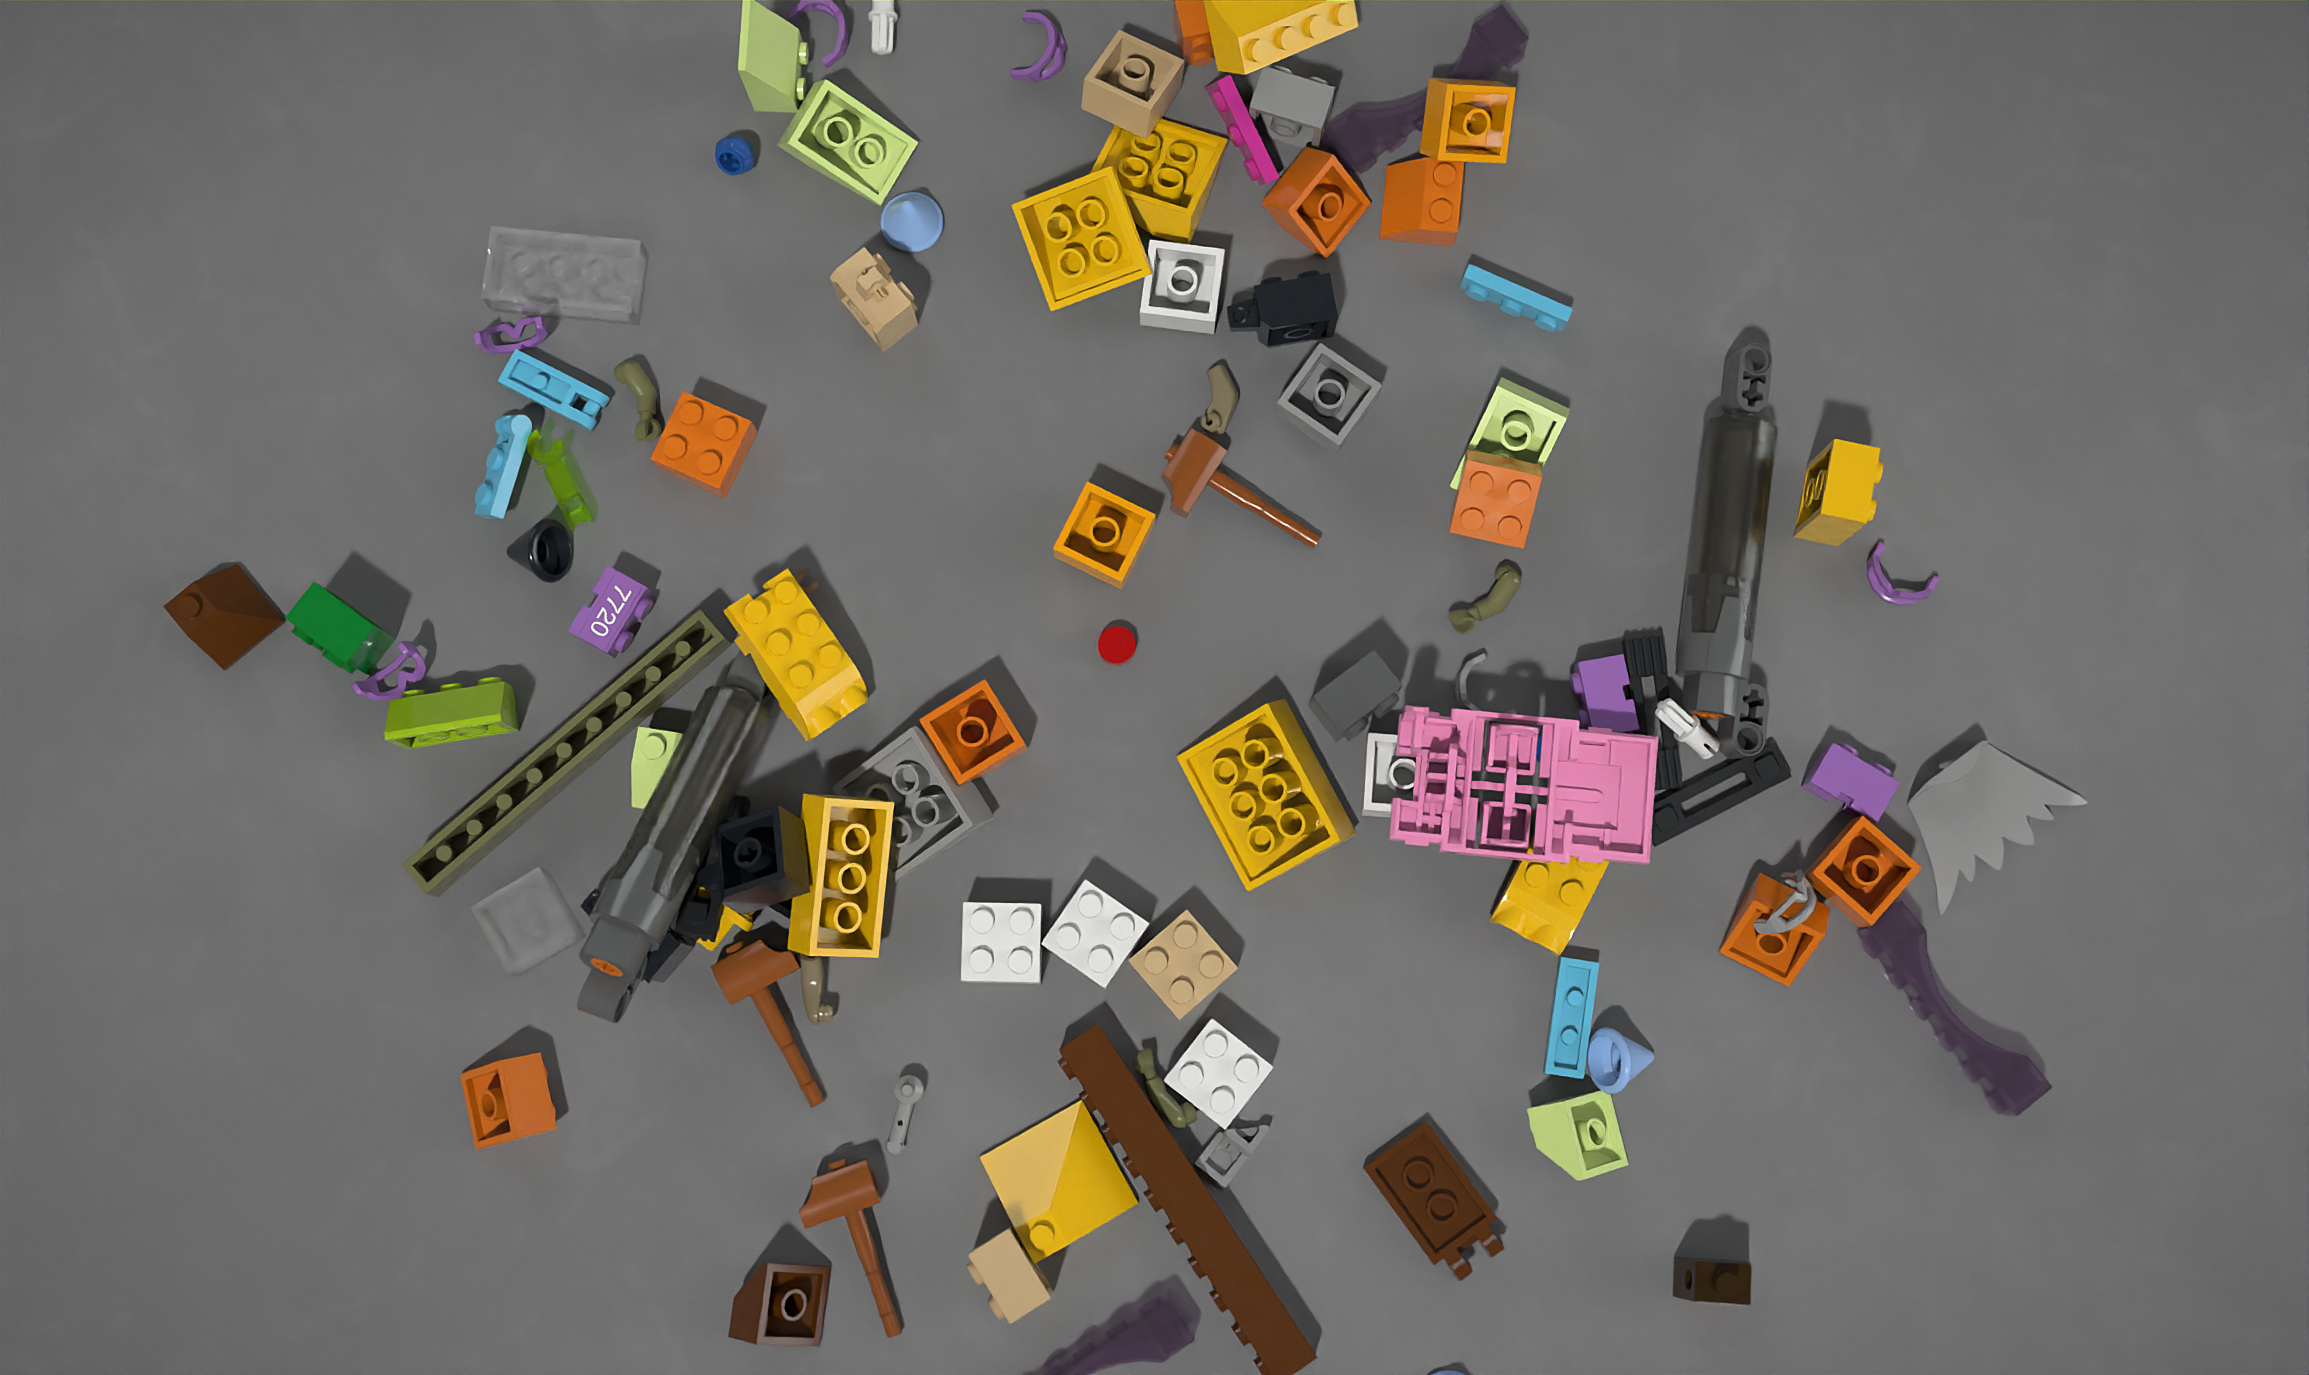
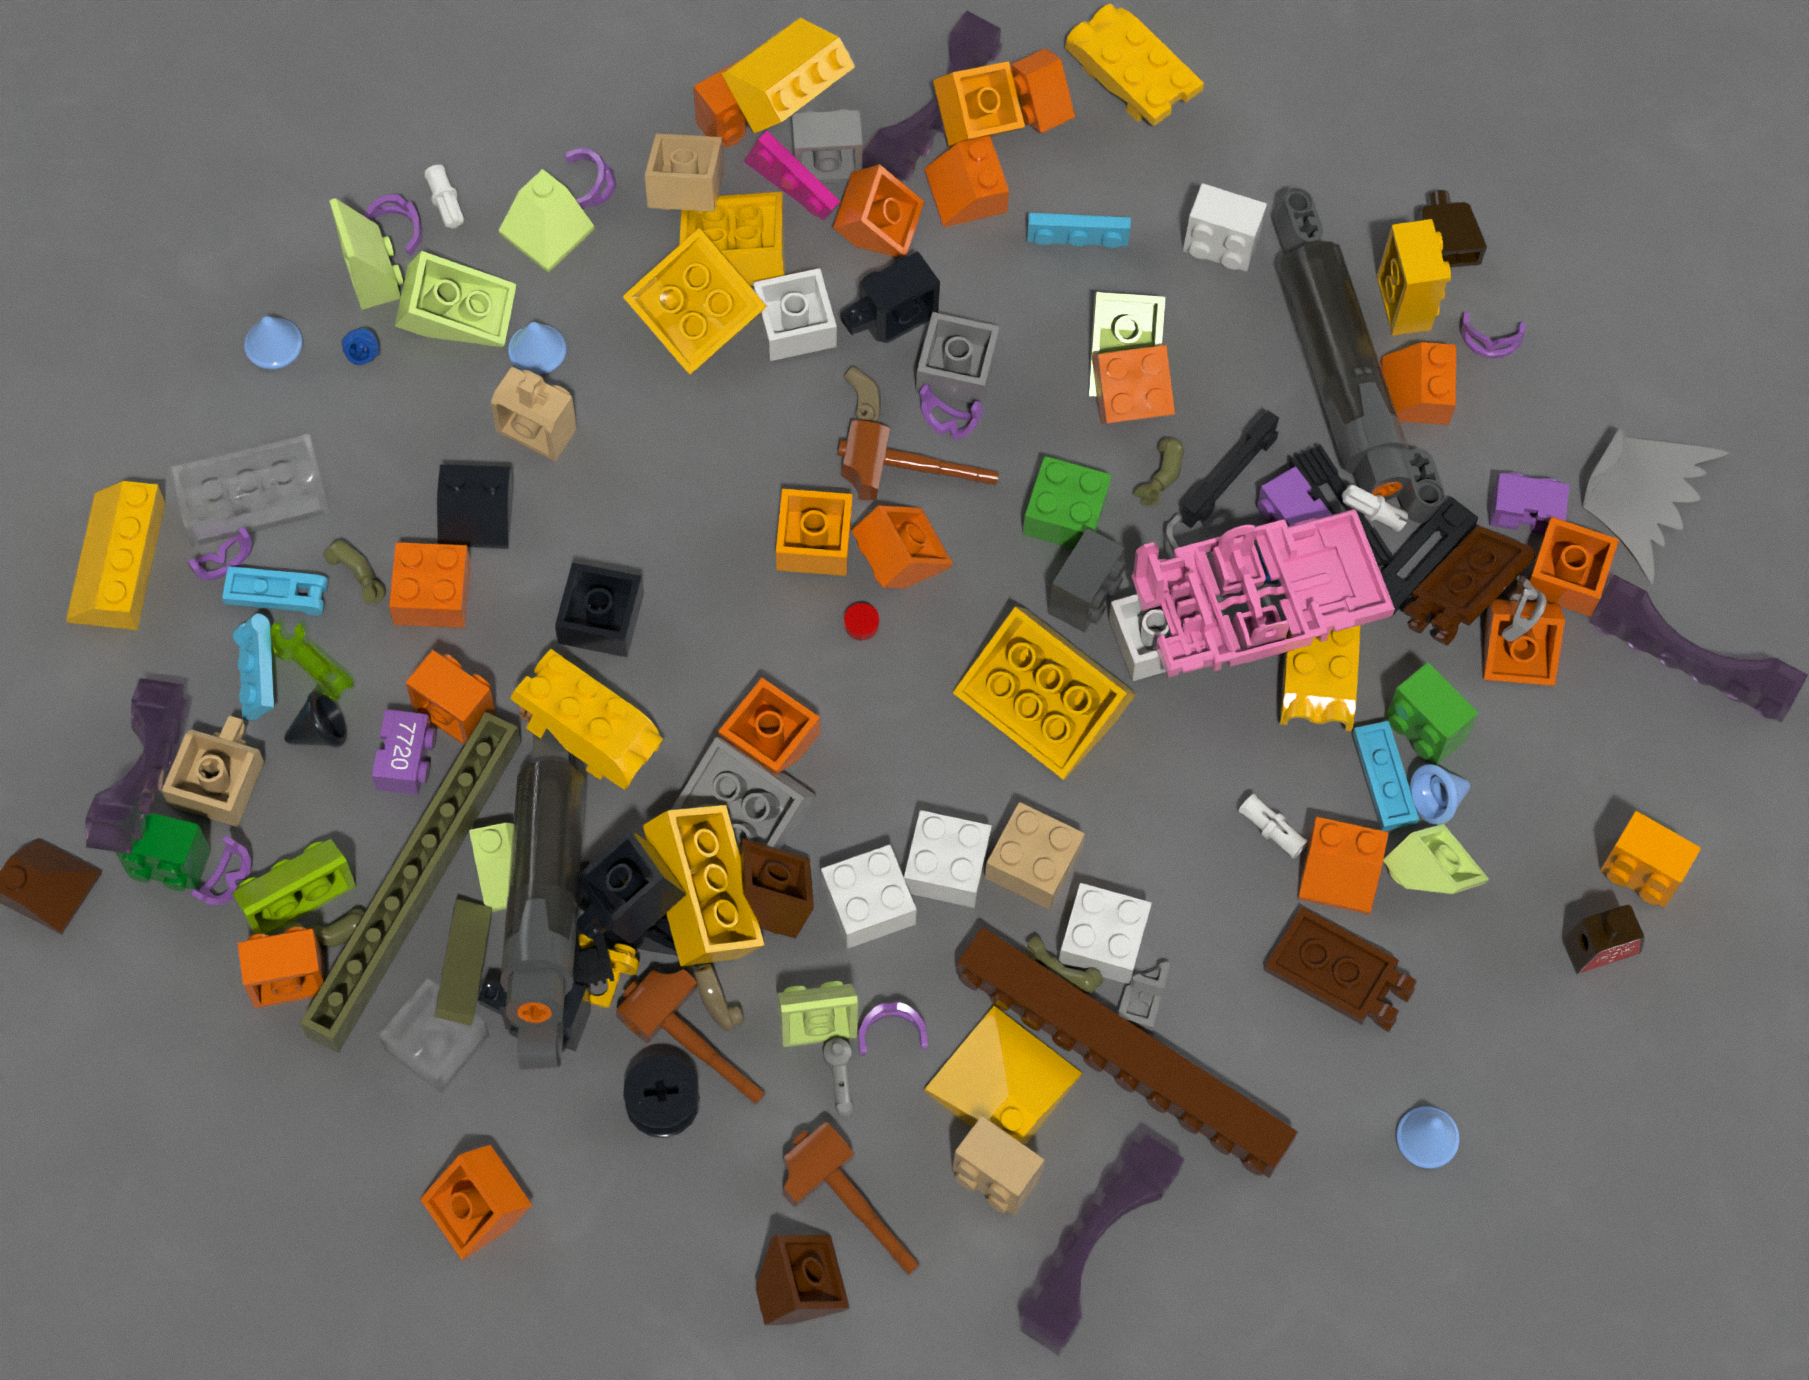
camera: 25 degrees left, 15 degrees down
none -> yellow slope [66,481,165,630]
none -> clear purple arch [85,678,189,854]
none -> tan hinge [161,716,264,827]
none -> orange brick [237,927,327,1008]
none -> light blue hat [244,316,303,369]
none -> olive arm [283,909,365,947]
none -> orange brick [405,650,497,746]
none -> olive tile [434,899,492,1026]
none -> black slope [437,464,514,549]
none -> yellowish green slope [499,169,595,273]
none -> black brick [555,562,644,657]
none -> black piece [623,1055,700,1138]
none -> reddish brown slope [740,838,814,939]
none -> yellowish green slope [777,981,858,1047]
none -> orange slope [851,505,954,589]
none -> medium lavender helmet [858,1002,928,1056]
none -> medium lavender helmet [920,384,984,439]
none -> orange brick [1011,48,1075,133]
none -> bright green brick [1023,456,1112,549]
none -> yellow piece [1065,4,1204,126]
none -> black container [1181,410,1279,529]
none -> white brick [1183,183,1267,272]
none -> white pin [1239,794,1309,859]
none -> orange slope [1298,817,1388,915]
none -> orange slope [1381,342,1456,425]
none -> bright green brick [1386,662,1479,765]
none -> reddish brown tile [1404,525,1536,646]
none -> dark brown torso [1418,190,1487,268]
none -> light orange brick [1600,811,1701,908]

